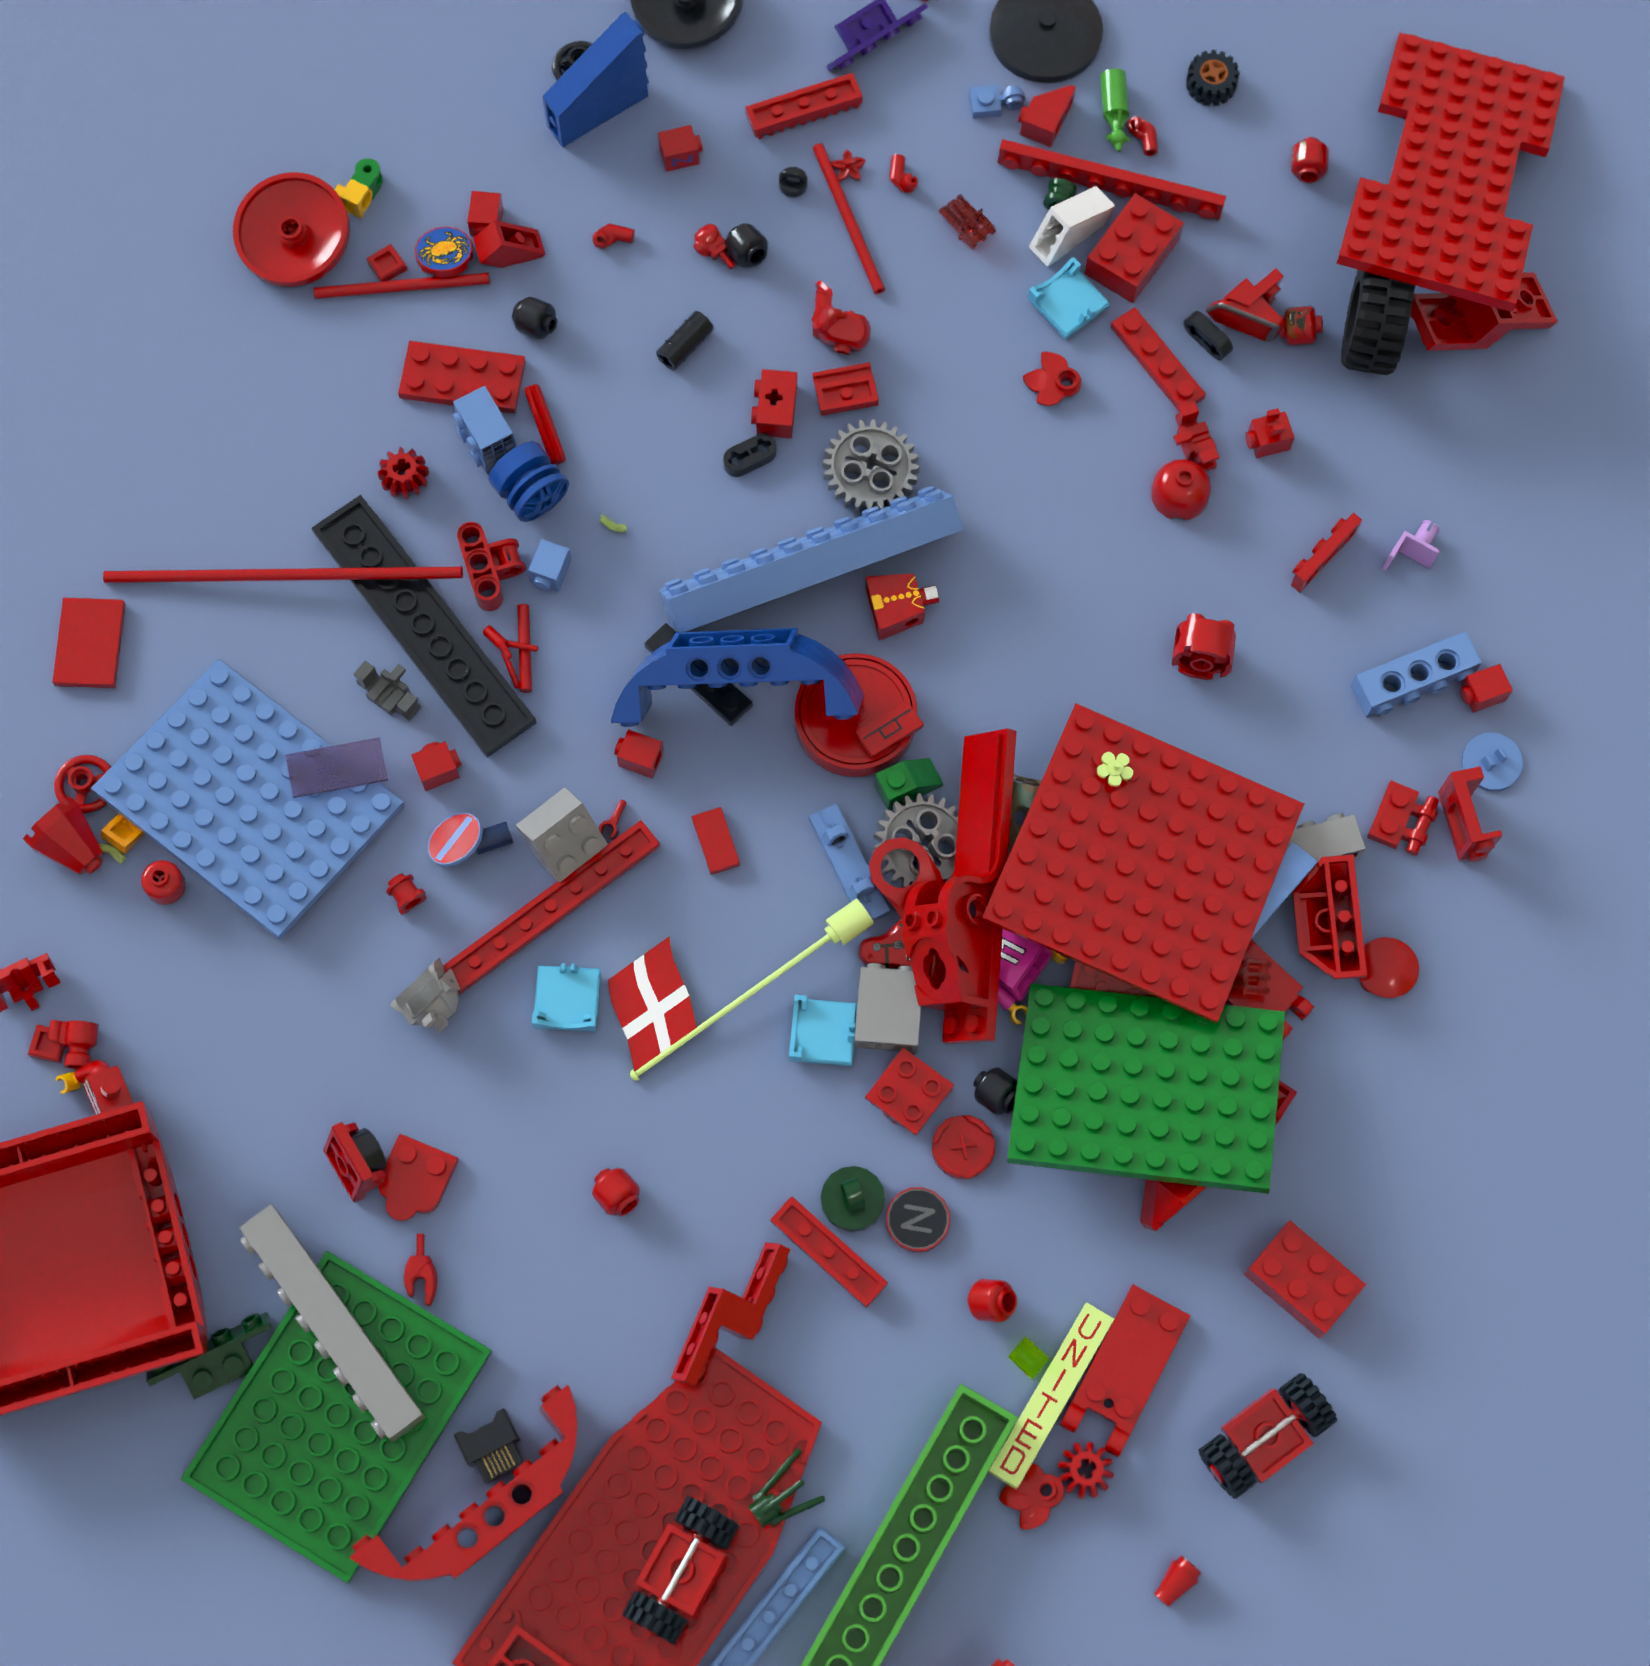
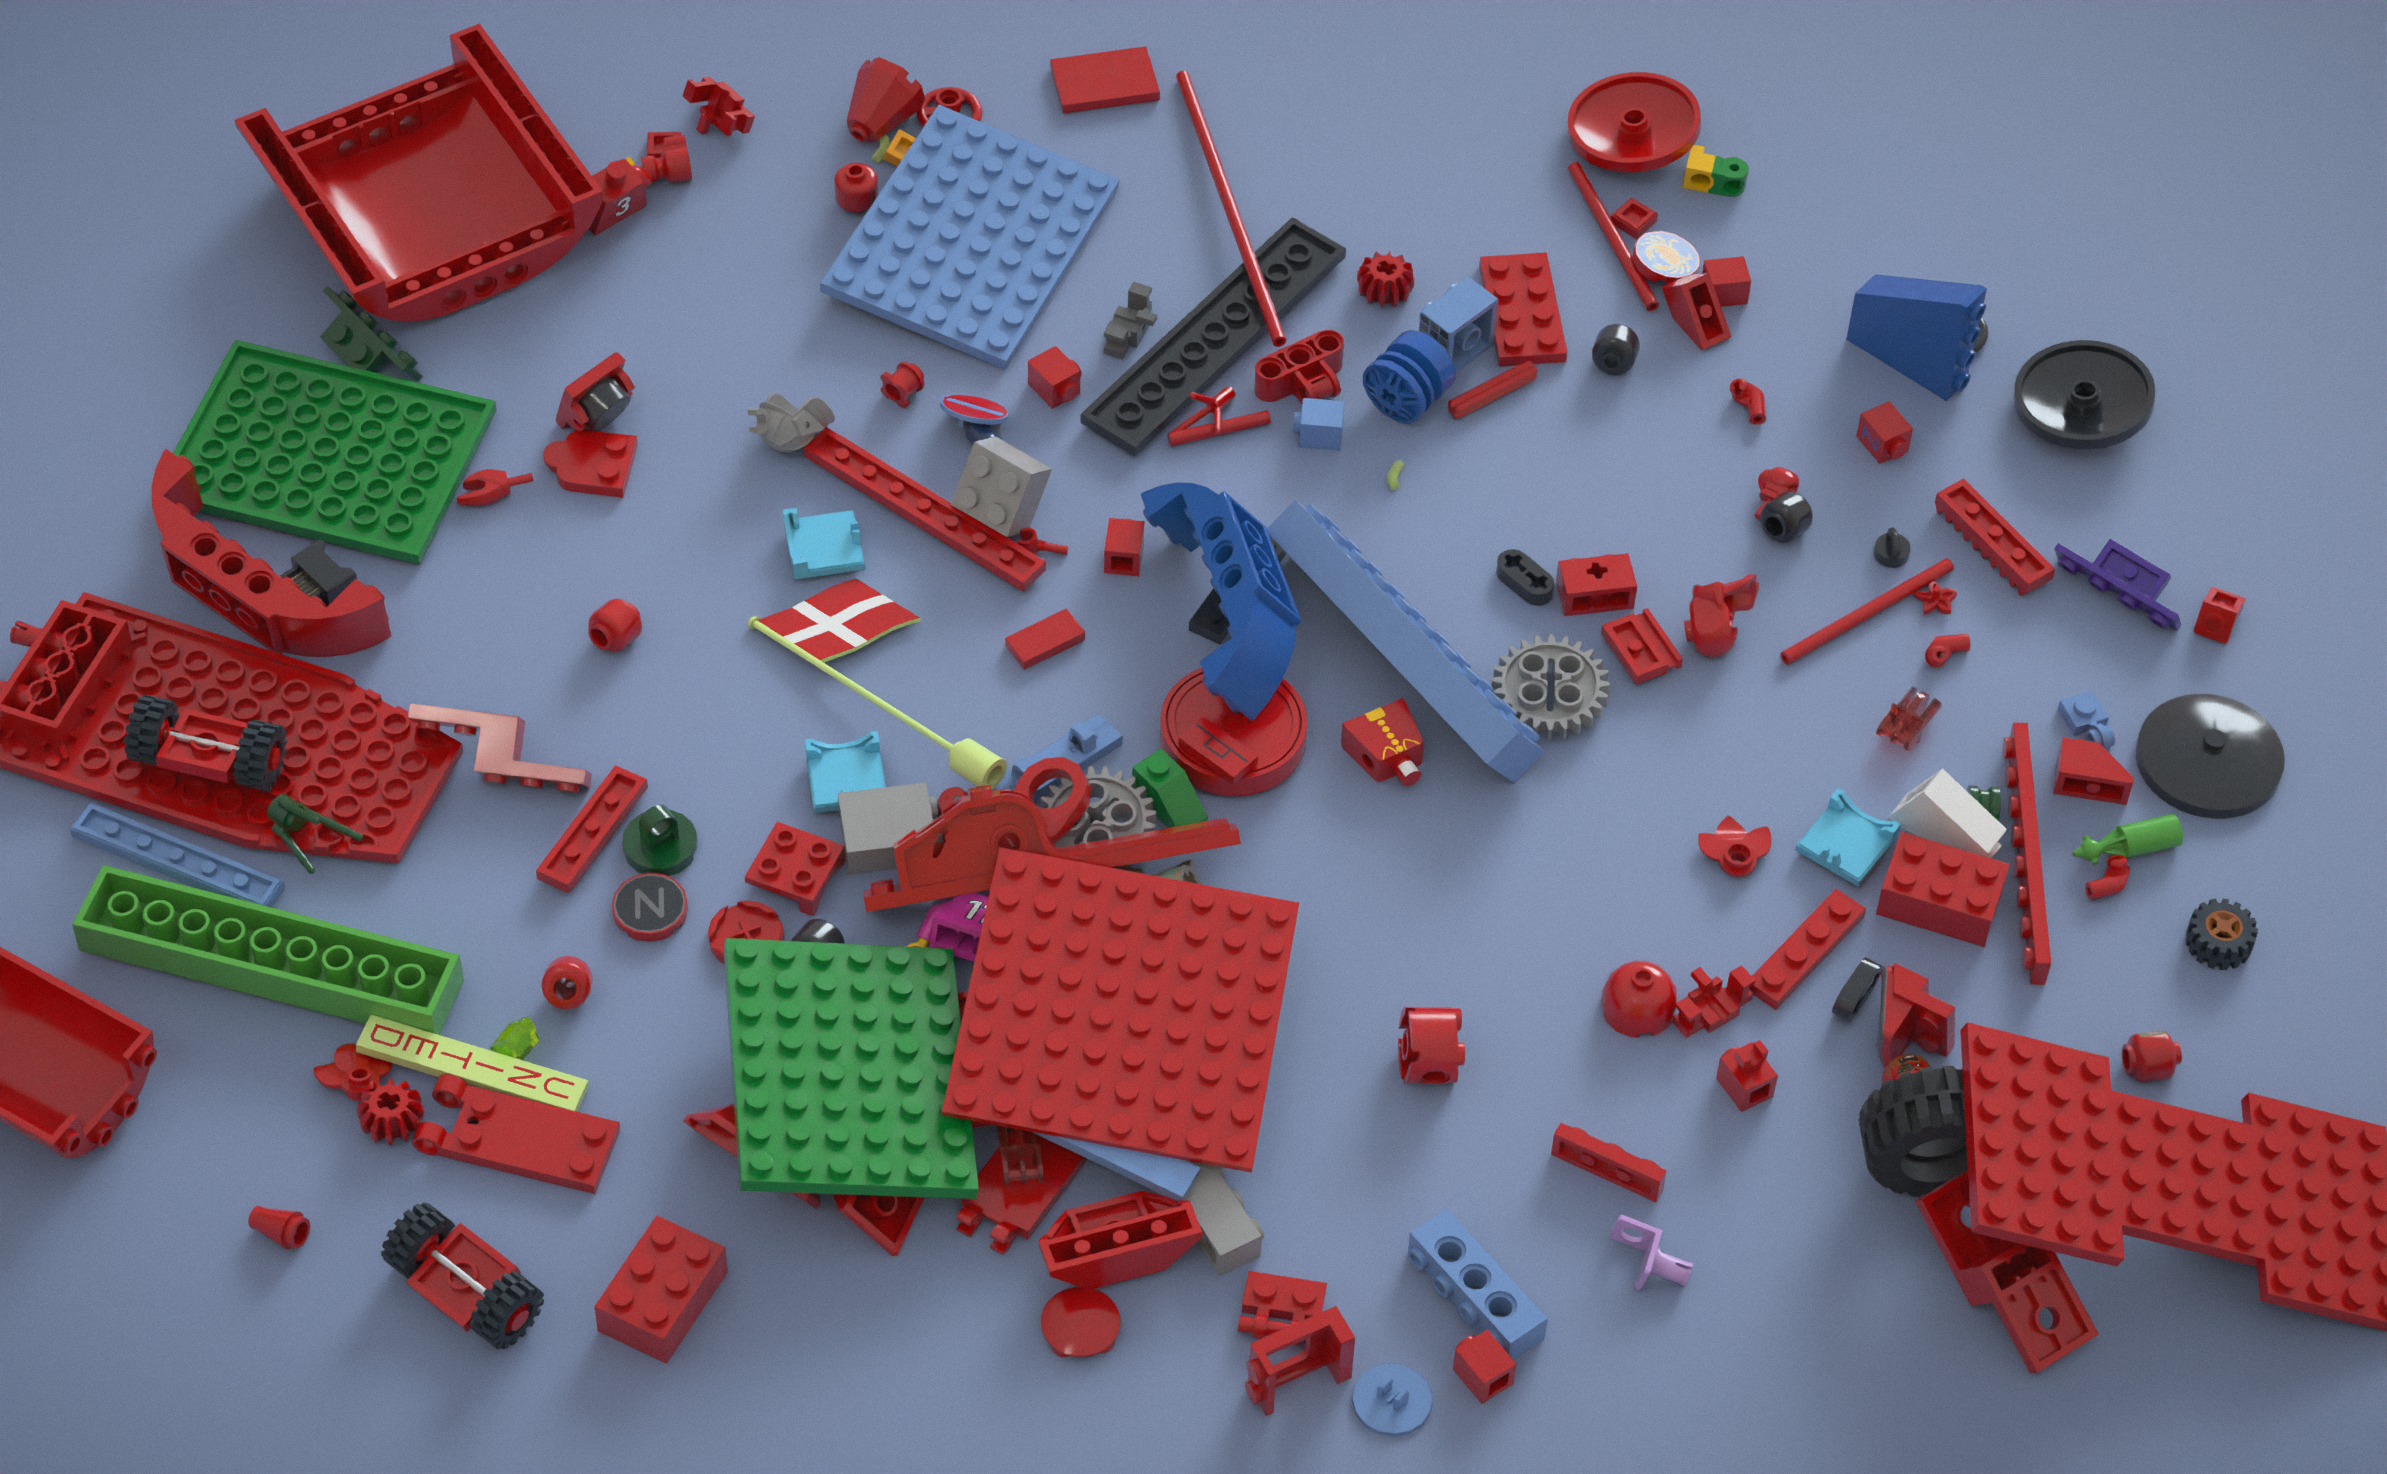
camera: 75 degrees right, 20 degrees down
light grey brick [239,1204,426,1442] -> none
clear purple piece [285,737,388,798] -> none
black axle [656,311,714,371] -> none
yellowish green plant [1097,752,1133,787] -> none

